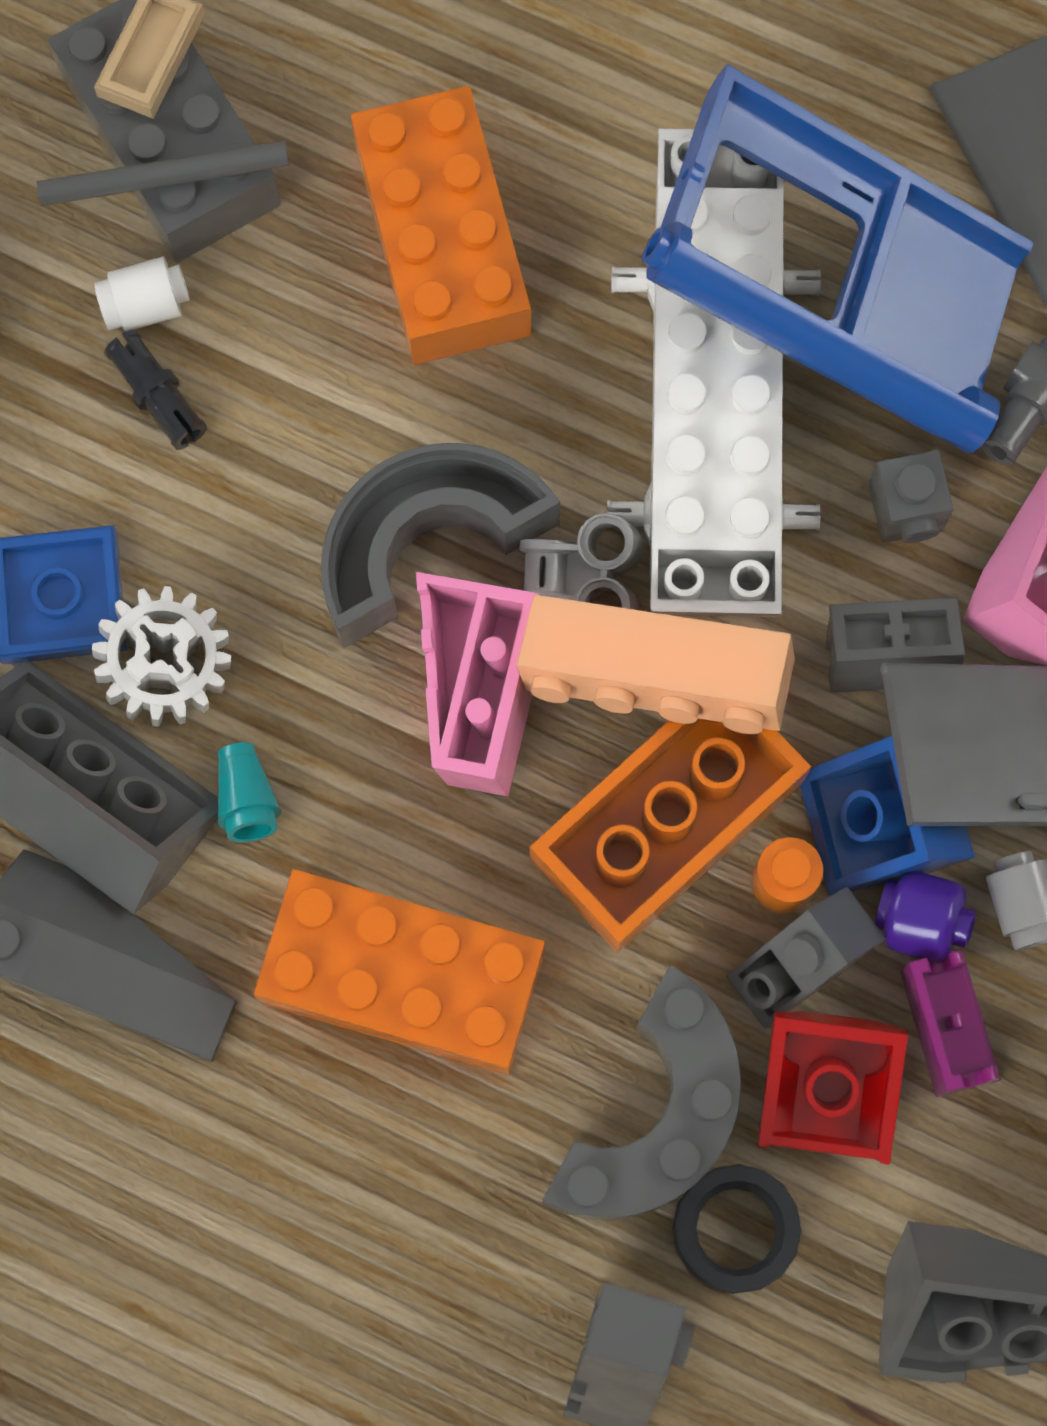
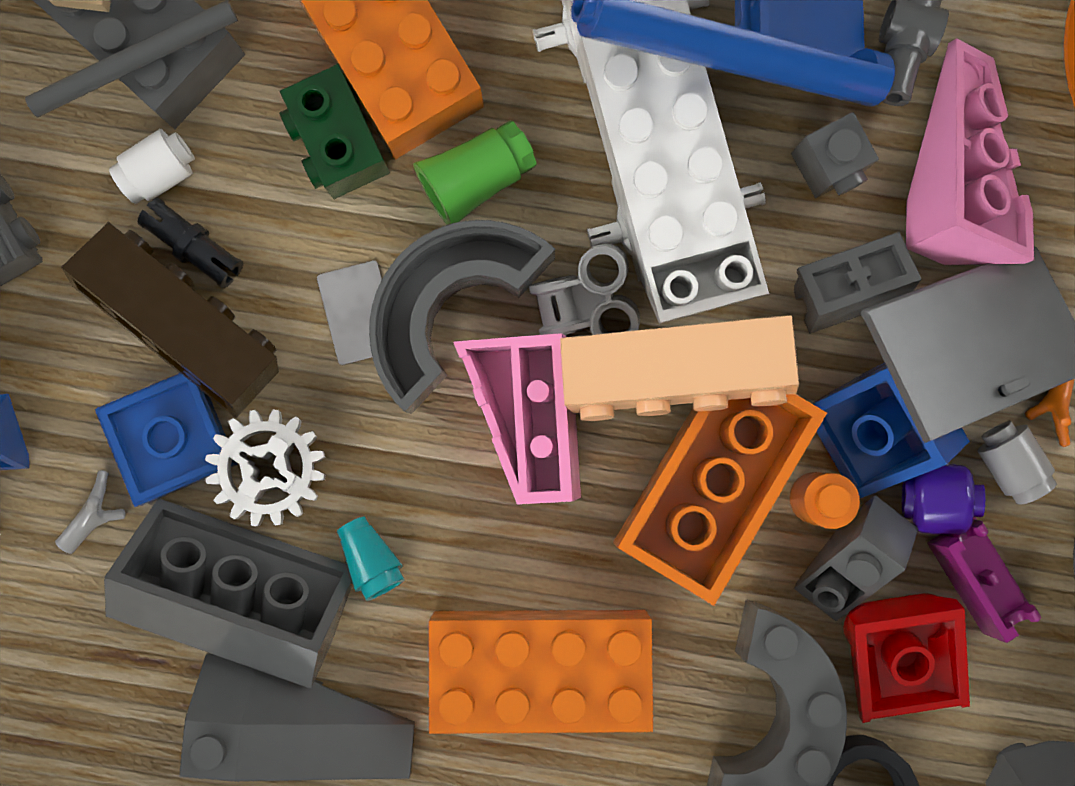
camera: 20 degrees left, 10 degrees up
none -> dark brown brick [61,222,279,418]
none -> dark green brick [279,64,390,199]
none -> flat silver sticker [317,260,382,365]
none -> bright green plant [413,121,537,225]

